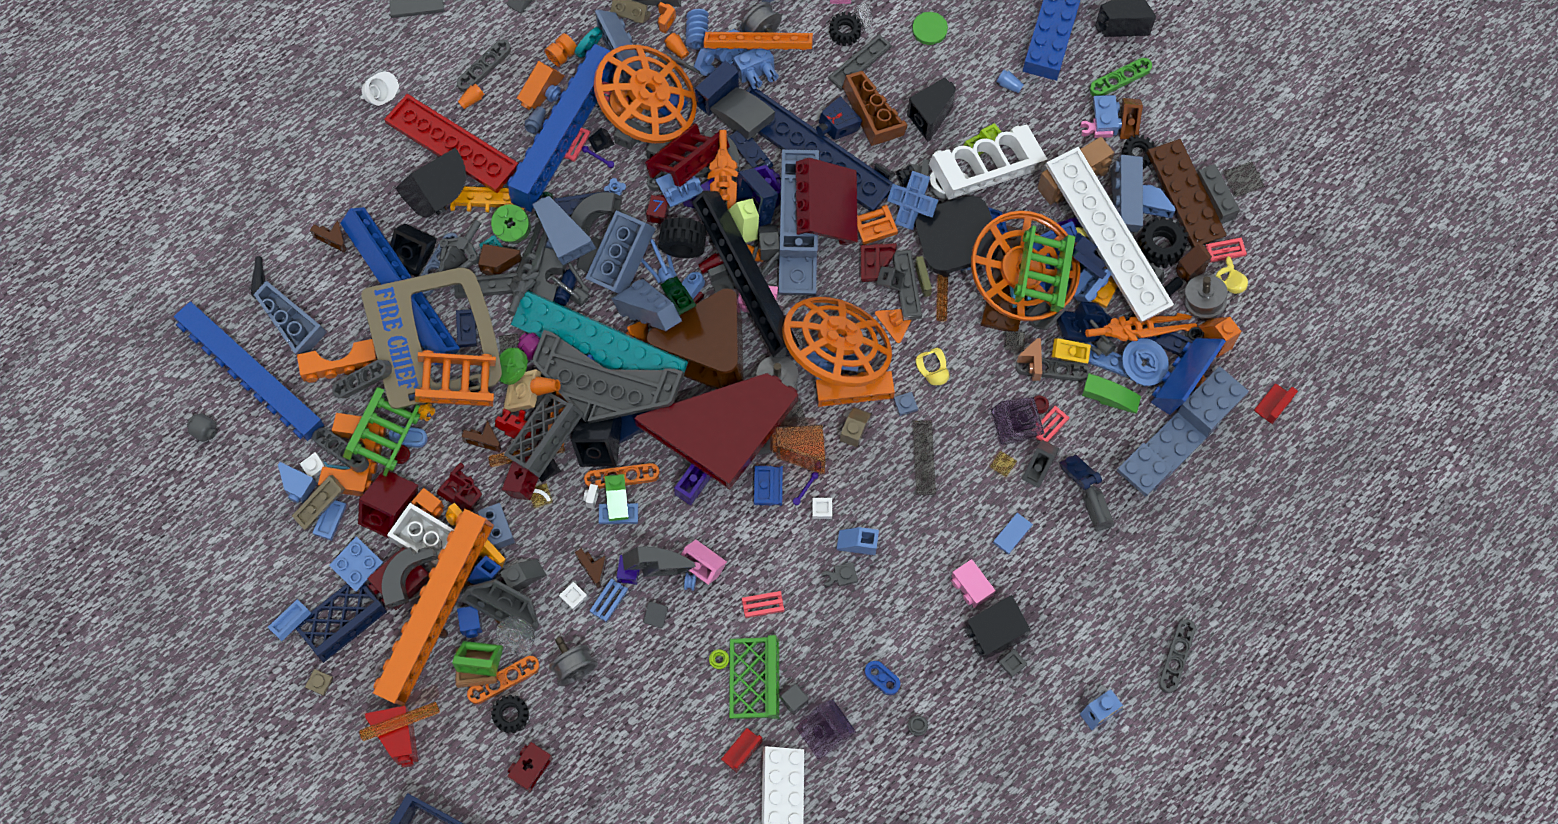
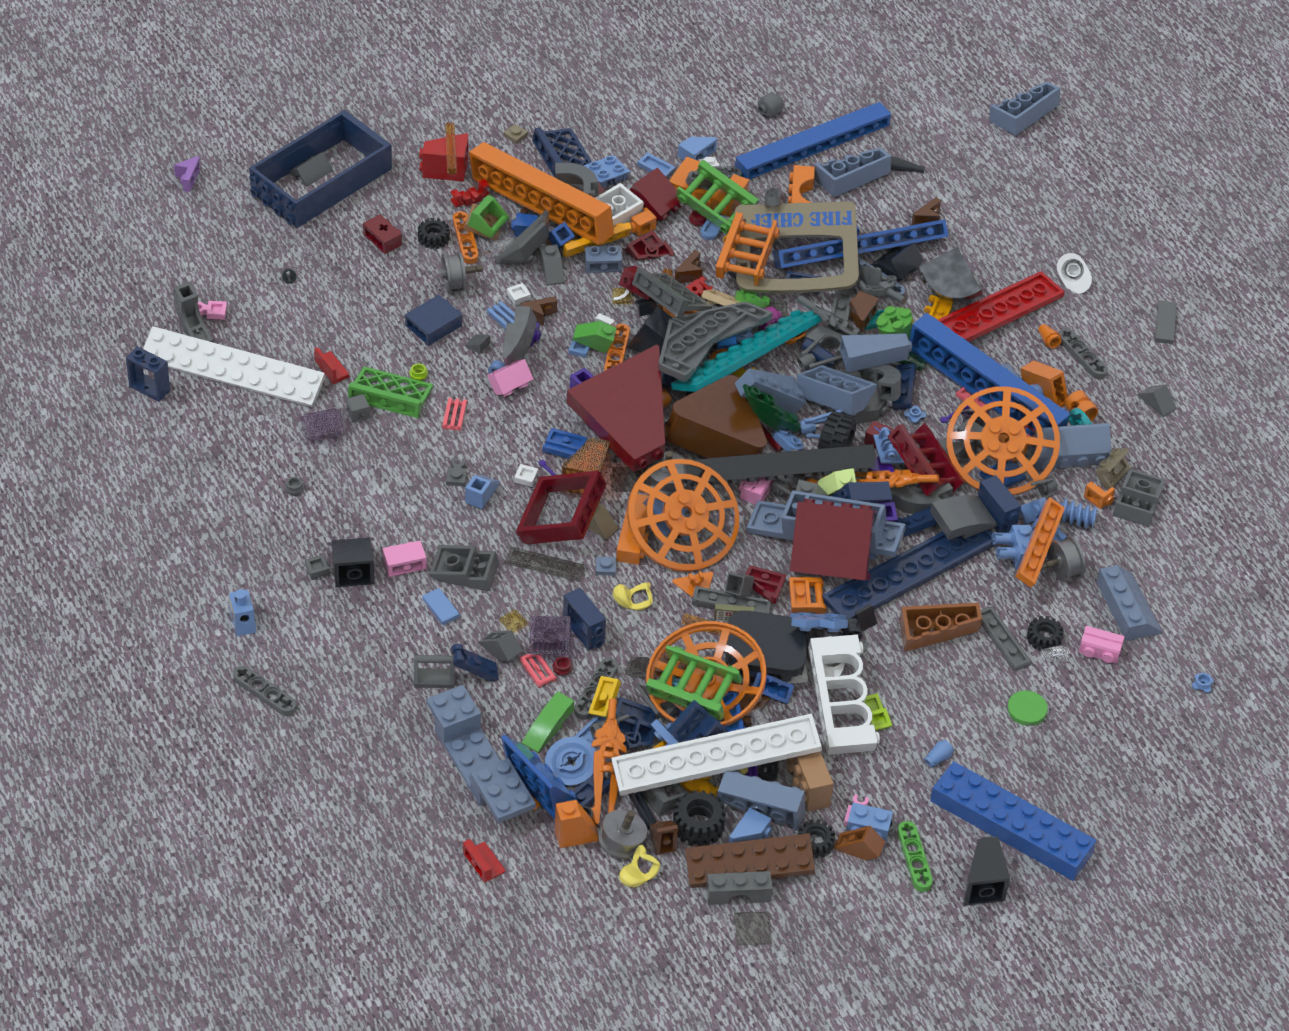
camera: 105 degrees right, 20 degrees down
medium blue tile [268,599,311,641] -> none
dark tan plate [292,475,345,530] -> none
orange cone [530,376,561,396] -> none
orange cone [664,33,690,60] -> none
dark blue torso [816,96,862,140] -> none
blue plate [865,661,900,695] -> none
black slope [907,77,956,142] -> none
nougat slope [1017,338,1042,381] -> none
coral tile [1205,237,1247,263] -> none
none -> dark blue brick [405,295,463,346]
none -> dark grey slope [429,545,499,591]
none -> red piece [450,179,489,208]
none -> dark red window [516,470,607,544]
none -> dark blue window [563,587,606,650]
none -> sand blue wedge [990,81,1060,136]

